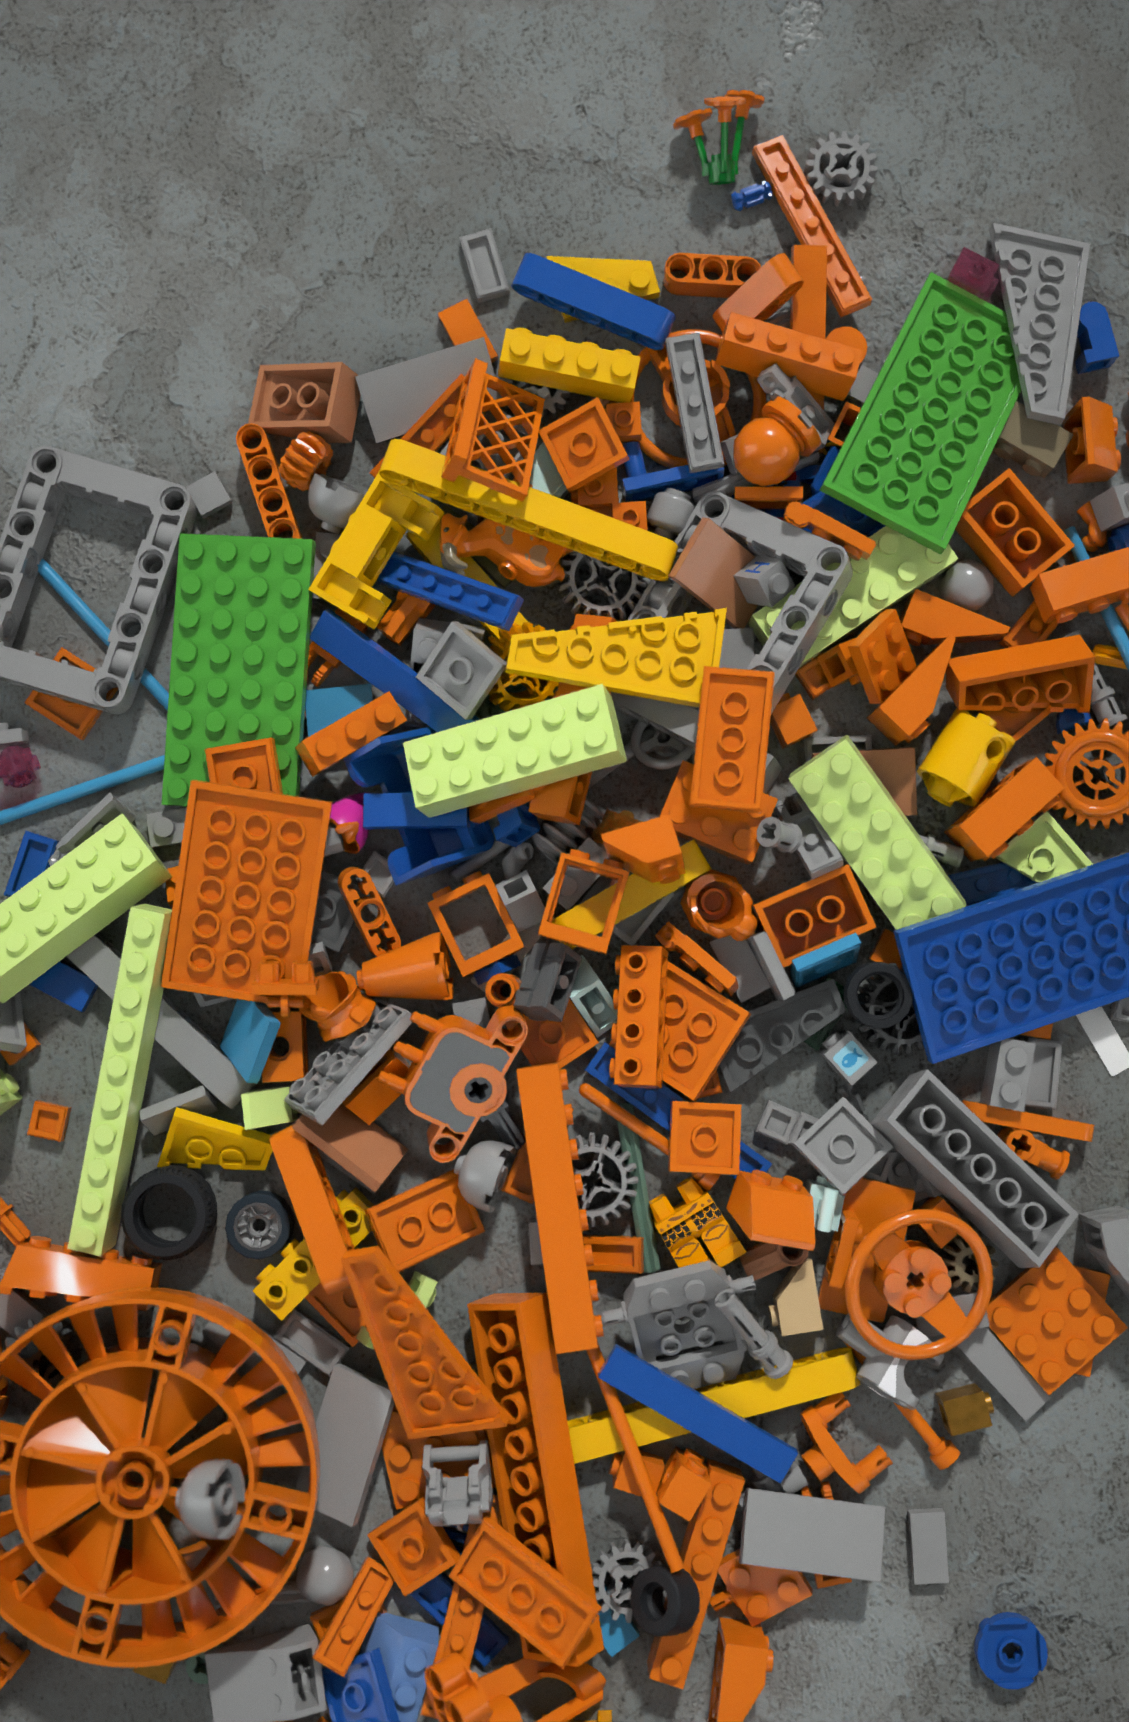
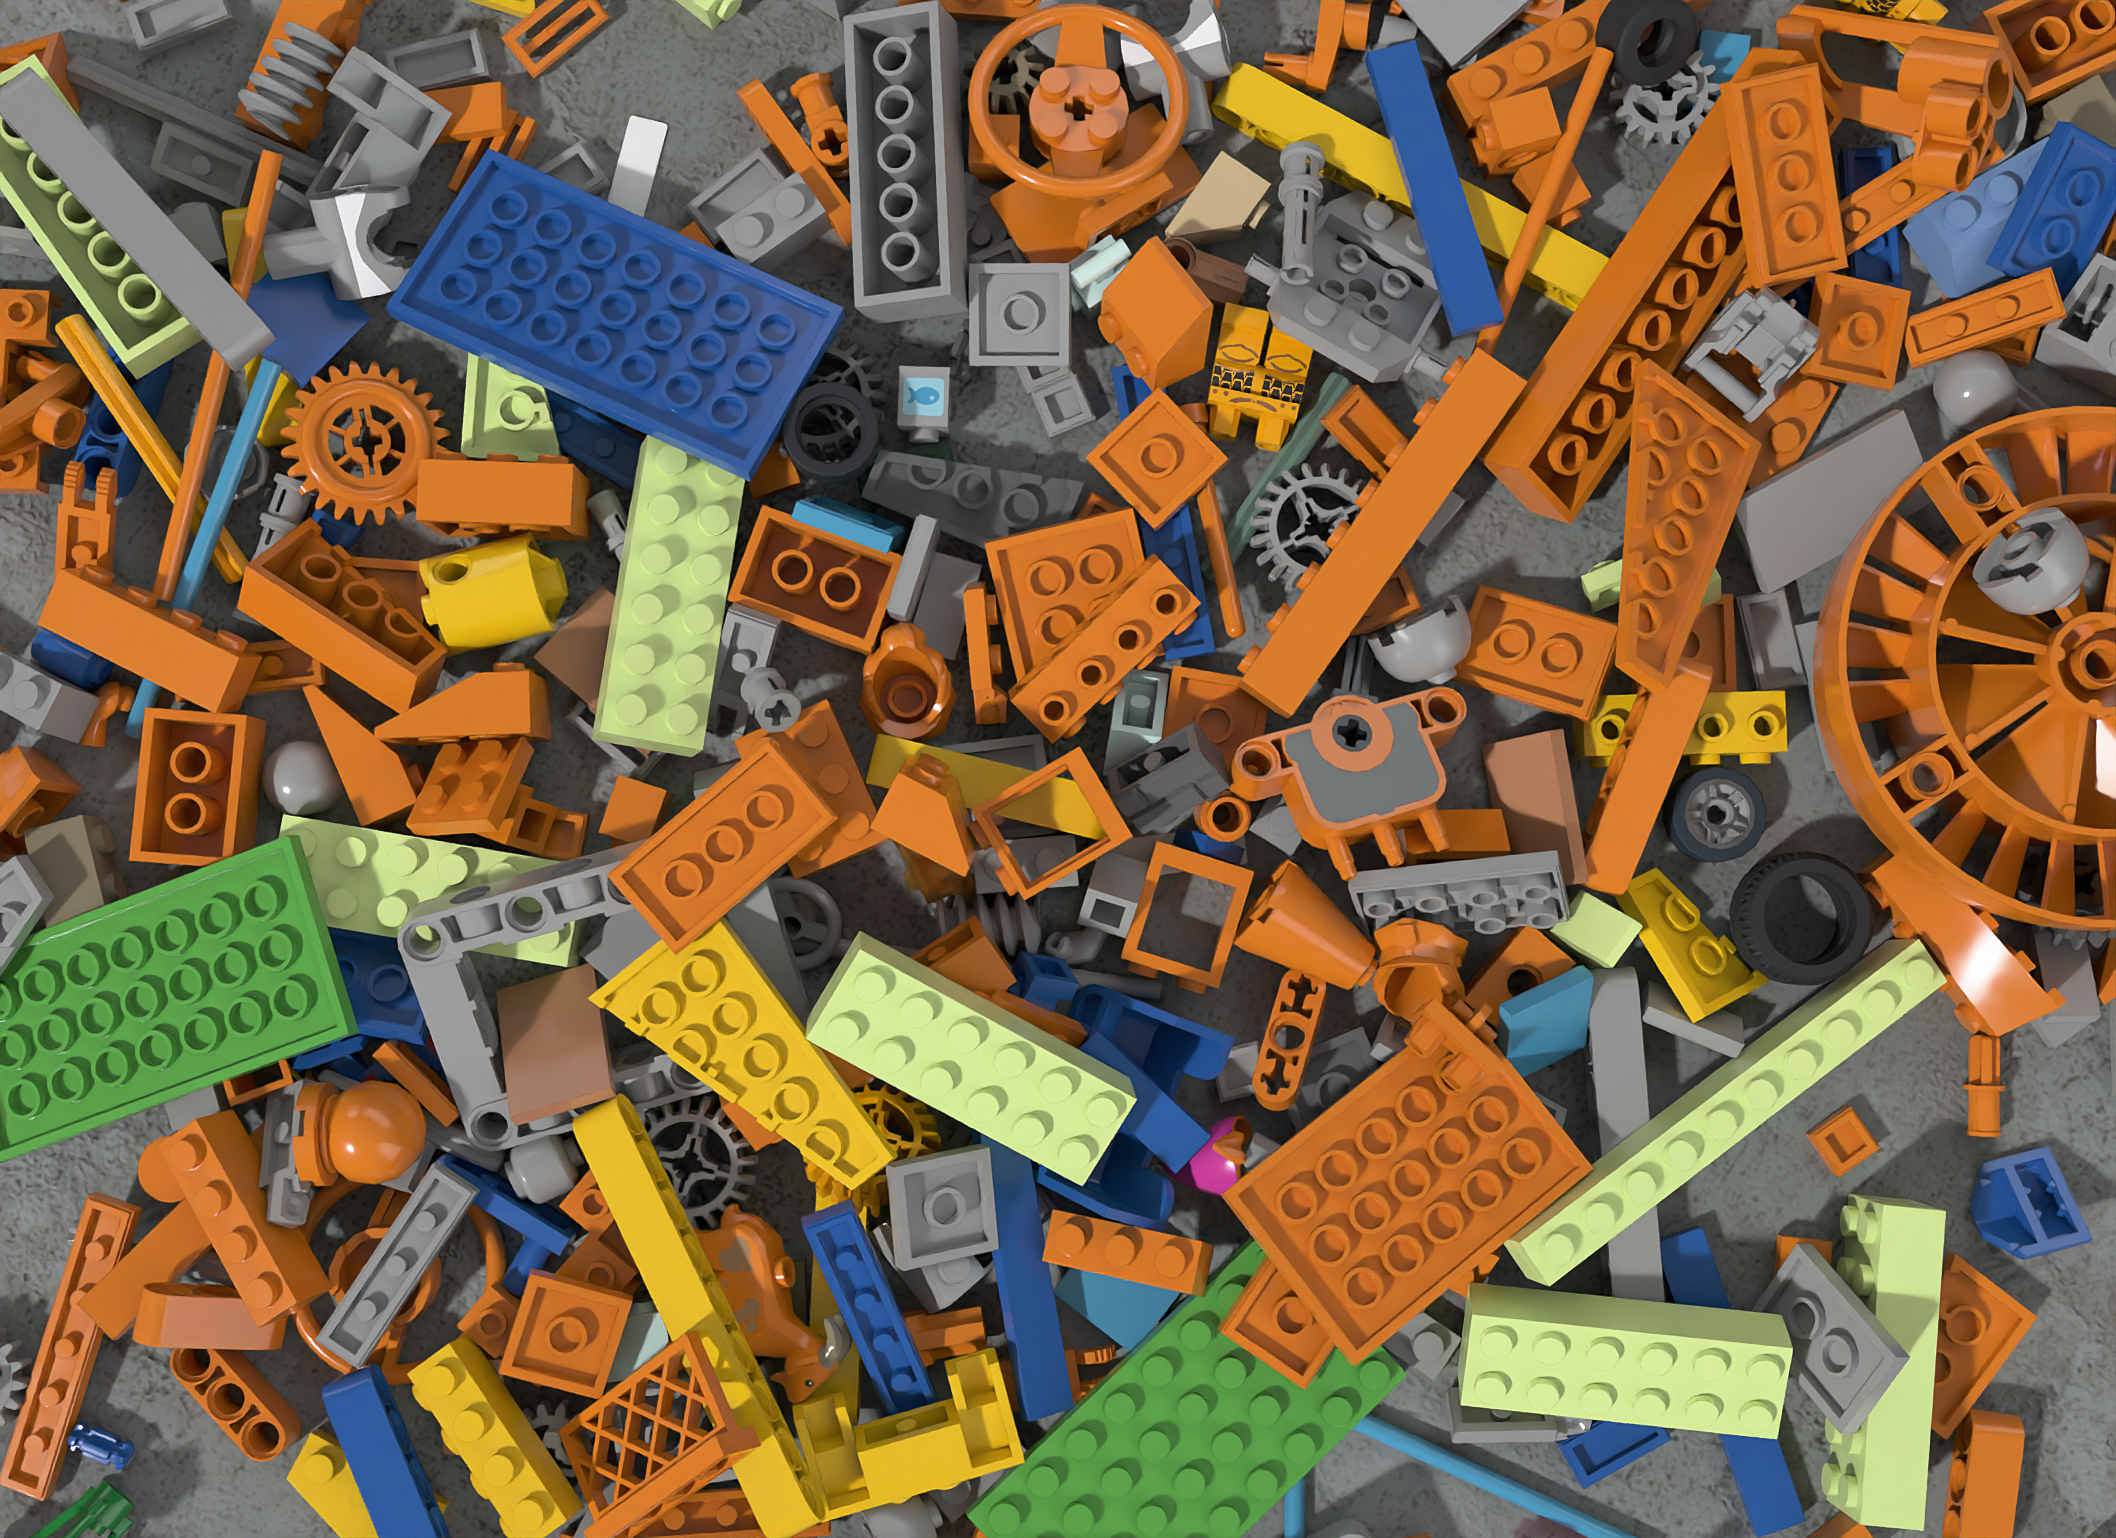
camera: 135 degrees left, 0 degrees up
light grey brick [734,556,796,607] -> none
orange hinge [783,500,876,561] -> none

